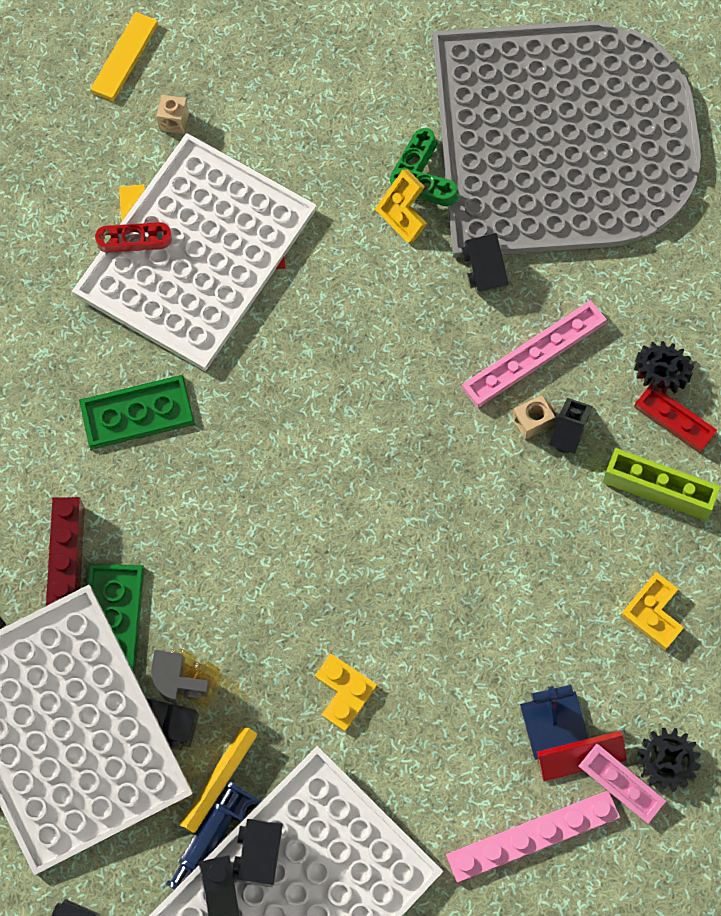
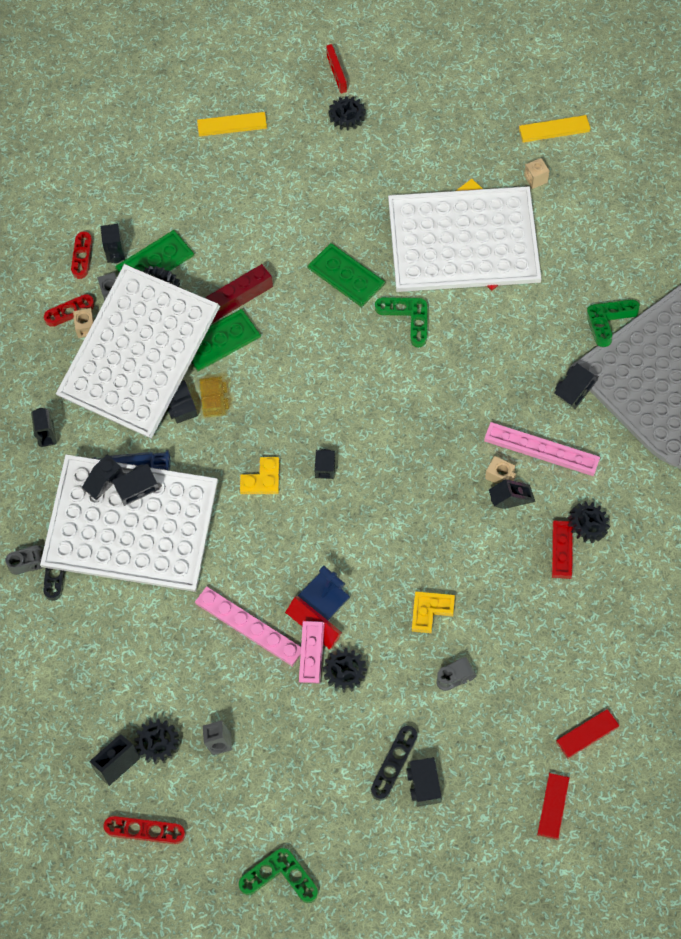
camera: 55 degrees right, 5 degrees down
red beam [95,222,172,253] -> none
dark grey brick [151,650,210,705] -> none
yellow tile [178,727,257,833] -> none
yellow plate [375,169,427,244] -> none
lime brick [603,448,721,521] -> none
none -> black brick [314,449,336,479]
none -> green beam [375,297,427,348]

